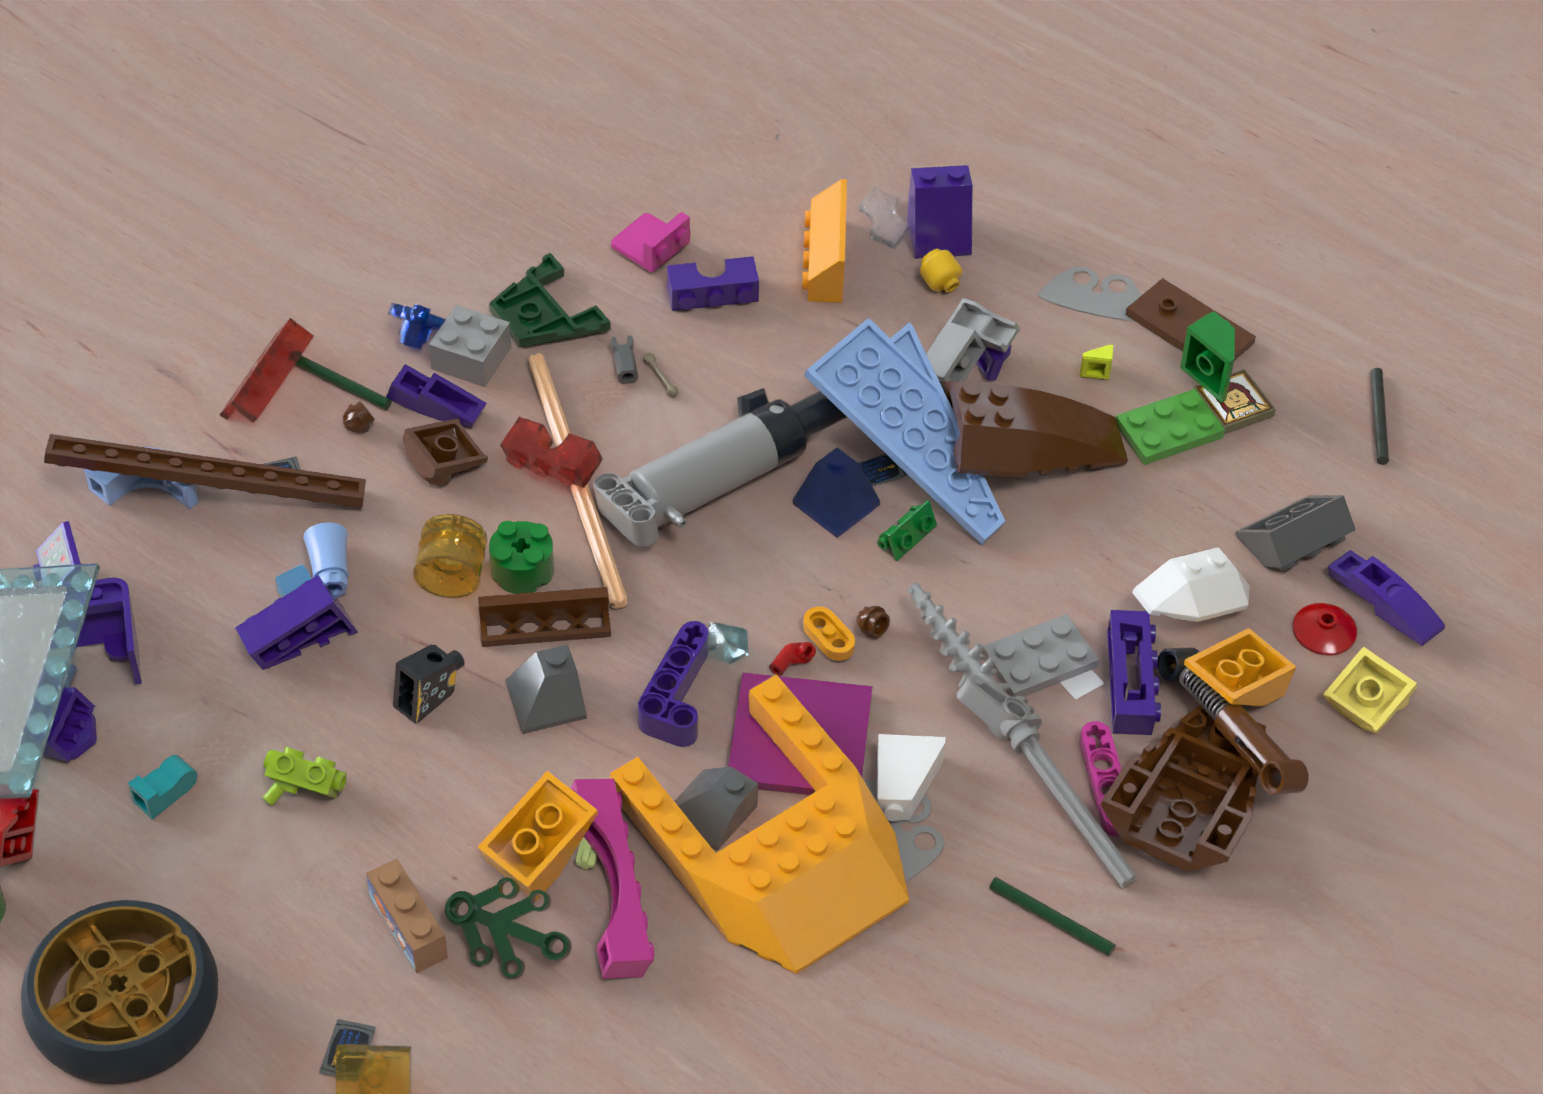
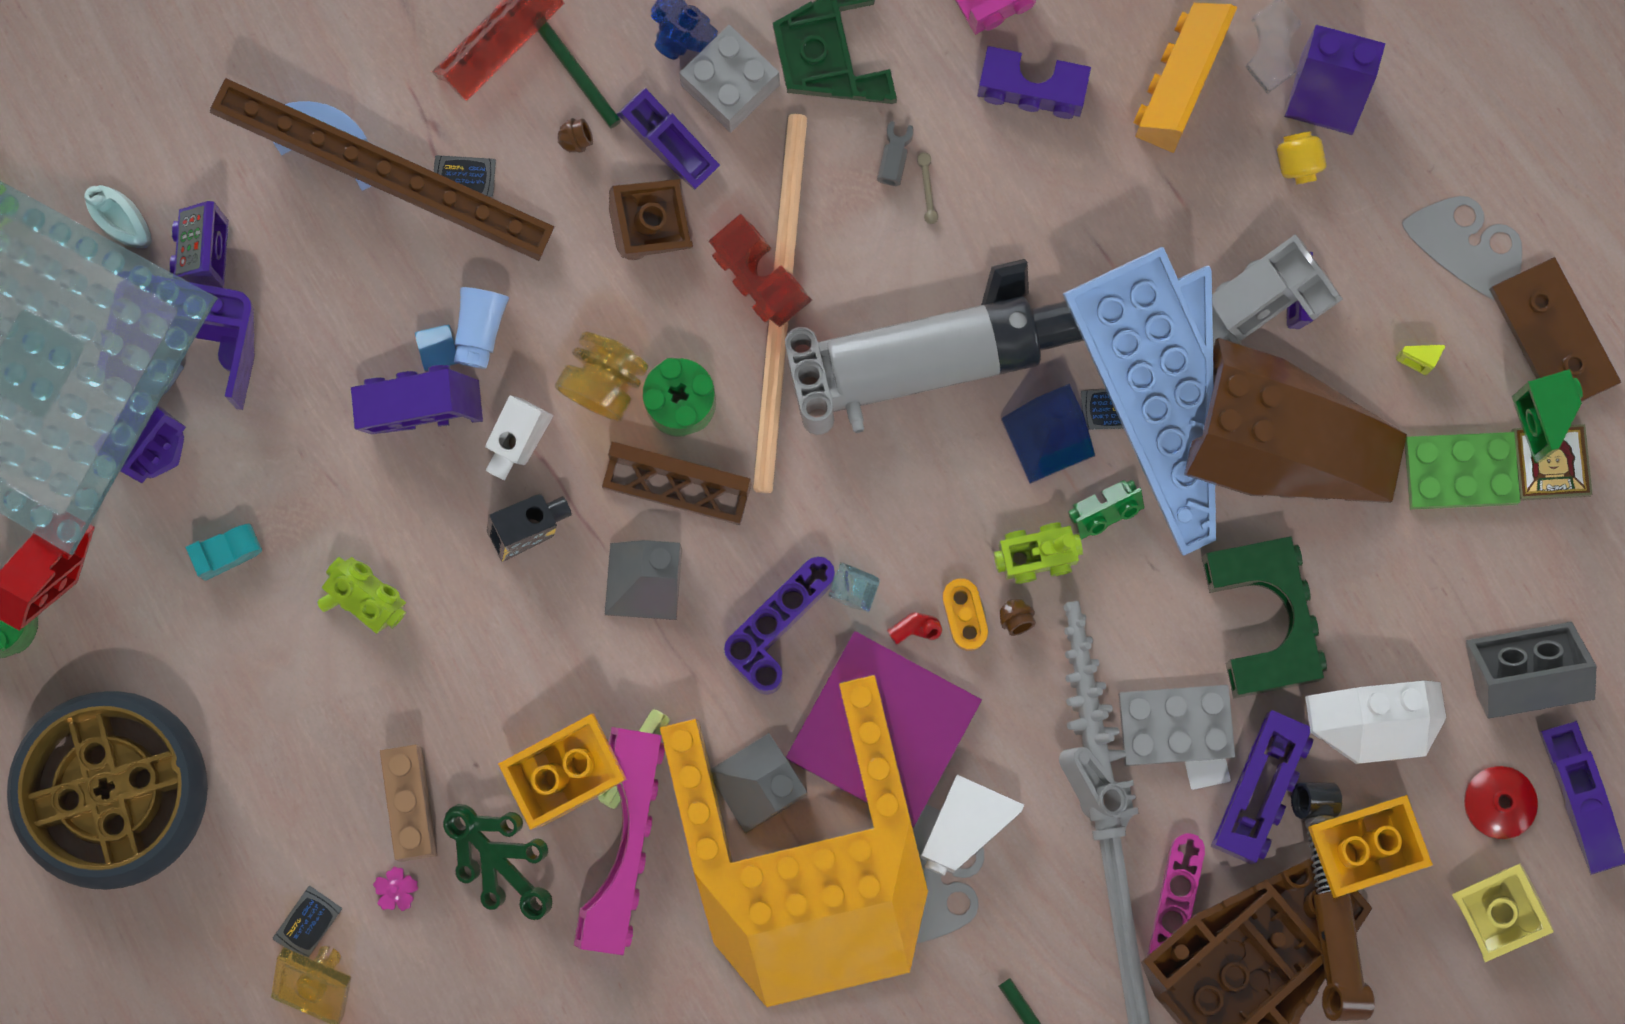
camera: 25 degrees right, 30 degrees up
none -> dark pink plant [373,866,419,911]
none -> white torso [485,395,554,480]
none -> lime brick [993,522,1083,584]
none -> dark green arch [1202,536,1327,699]

